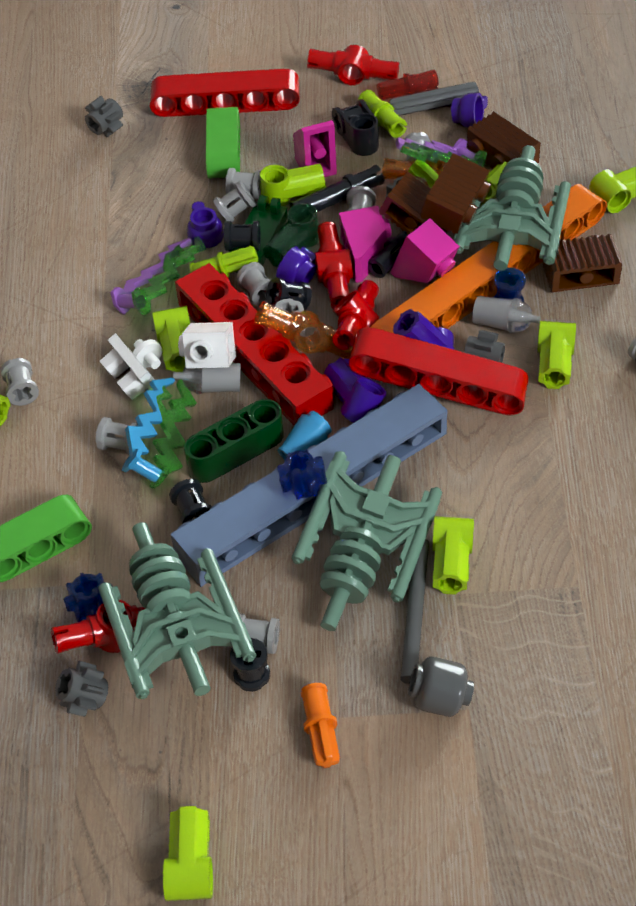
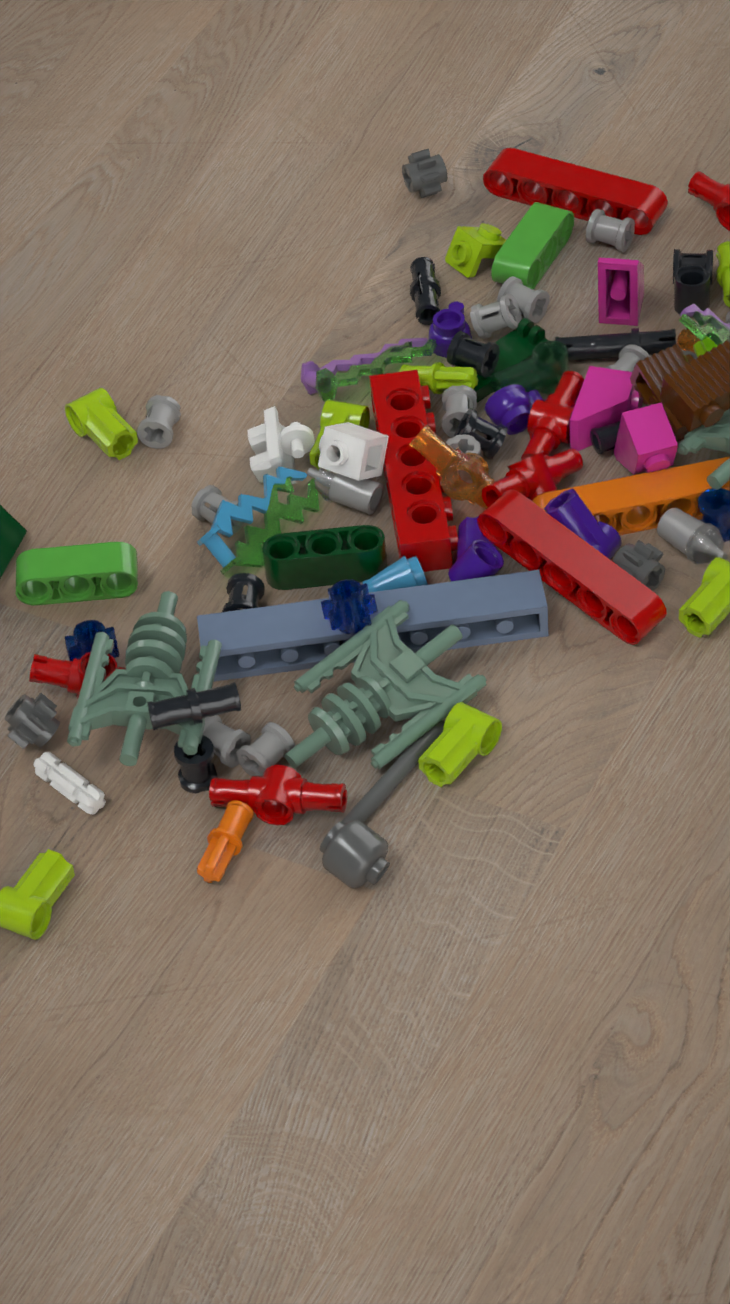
camera: 30 degrees right, 5 degrees down
lime piece [260,164,326,206] -> none
none -> white axle [33,752,106,815]
none -> black pin [147,682,241,731]
none -> red pin [209,765,348,826]
none -> light grey bush [236,722,295,776]
none -> black pin [410,257,441,325]
none -> lime bracket [445,223,506,278]
none -> light grey bush [586,209,635,252]

